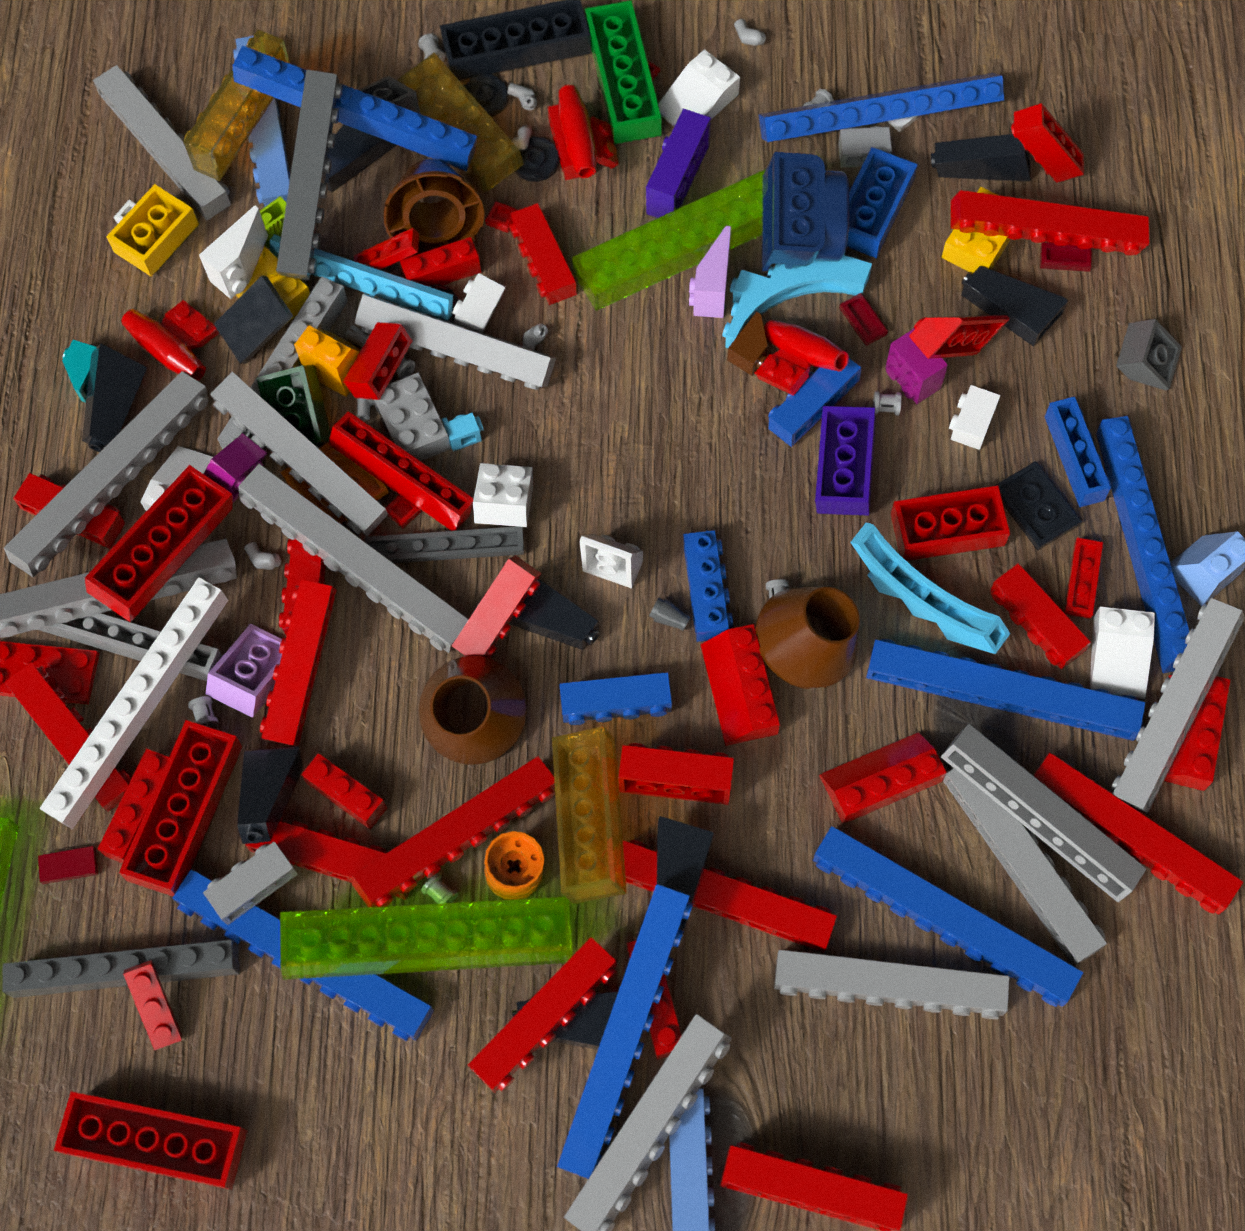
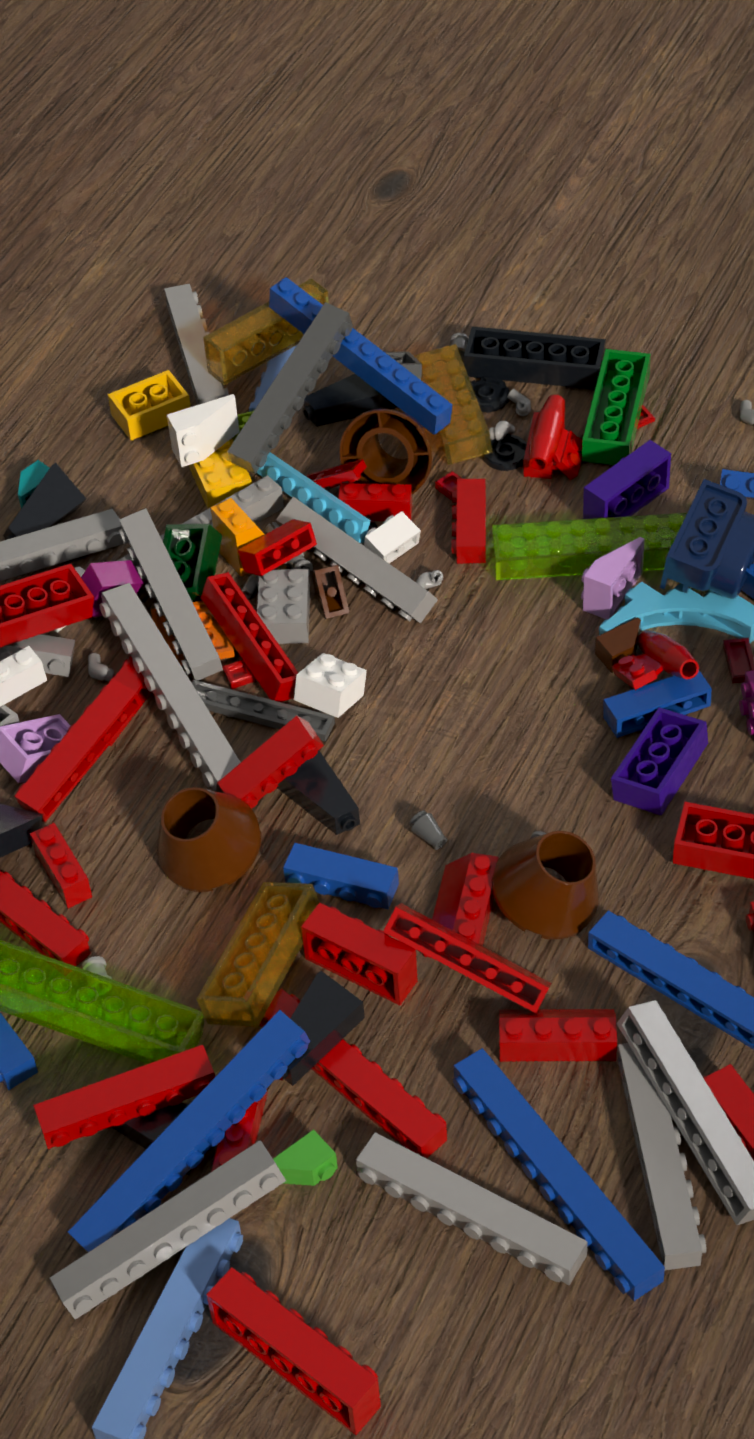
camera: 25 degrees right, 20 degrees down
red plate [121,300,219,381] -> none
black tile [214,276,293,364] -> none
red brick [352,756,557,912] -> none
medium azure brick [442,413,484,452] -> none
orange wheel [484,831,544,901] -> none
white slope [580,534,643,588] -> none
white slope [658,49,740,126] -> none
blue brick [683,530,733,642] -> none
medium azure arch [850,522,1010,654] -> none
light grey bush [873,391,901,415] -> none
none -> bright green slope [273,1129,338,1186]
none -> reddish brown slope [310,565,350,619]
none -> red brick [383,903,552,1013]

